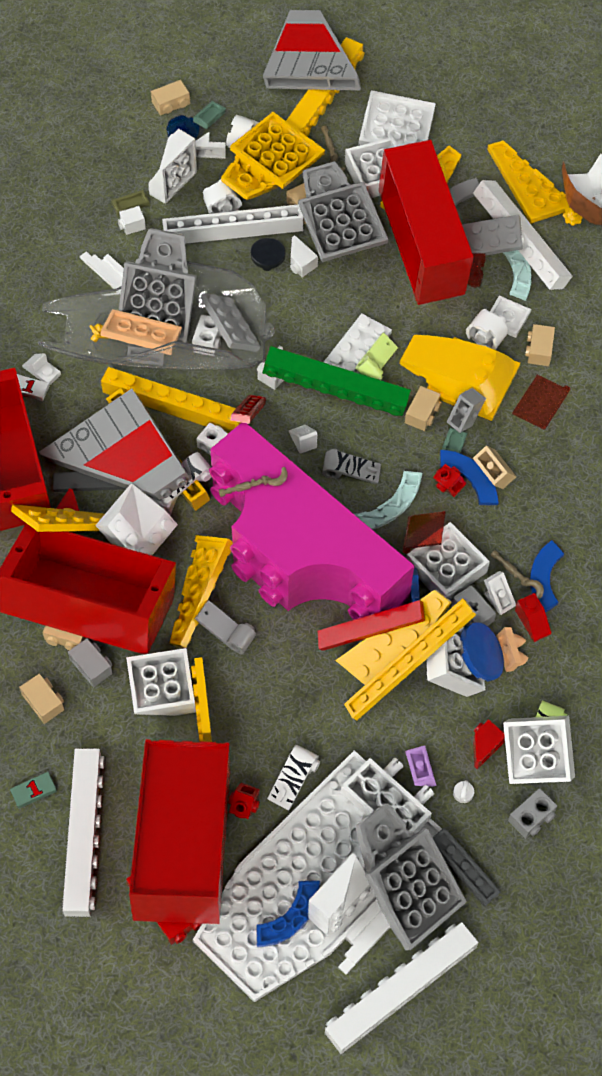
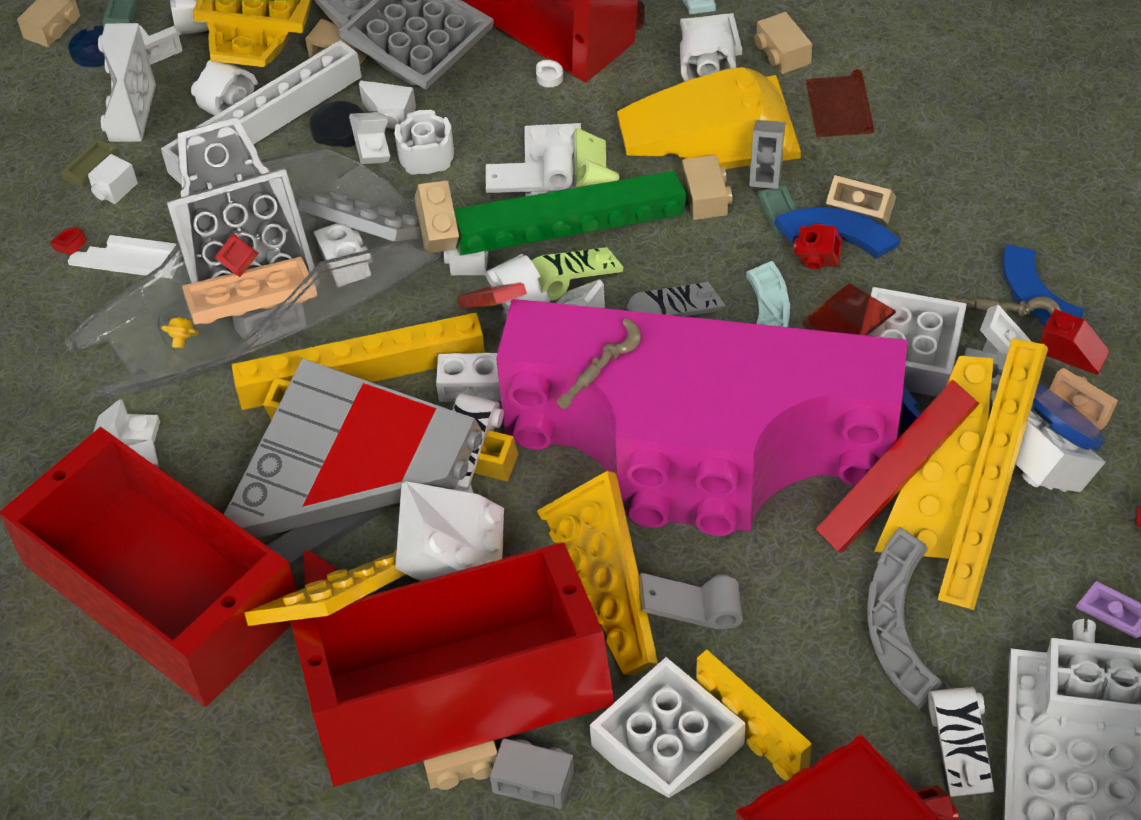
camera: 30 degrees left, 10 degrees down
none -> red tile [50,227,87,255]
none -> red tile [214,233,259,277]
none -> white slope [349,112,390,164]
none -> white brick [394,110,454,175]
none -> tan brick [414,181,459,254]
none -> white brick [485,254,550,320]
none -> white door [486,145,573,193]
none -> yellowish green door [532,247,624,301]
none -> white tile [536,60,563,87]
none -> light grey tile [867,527,942,710]

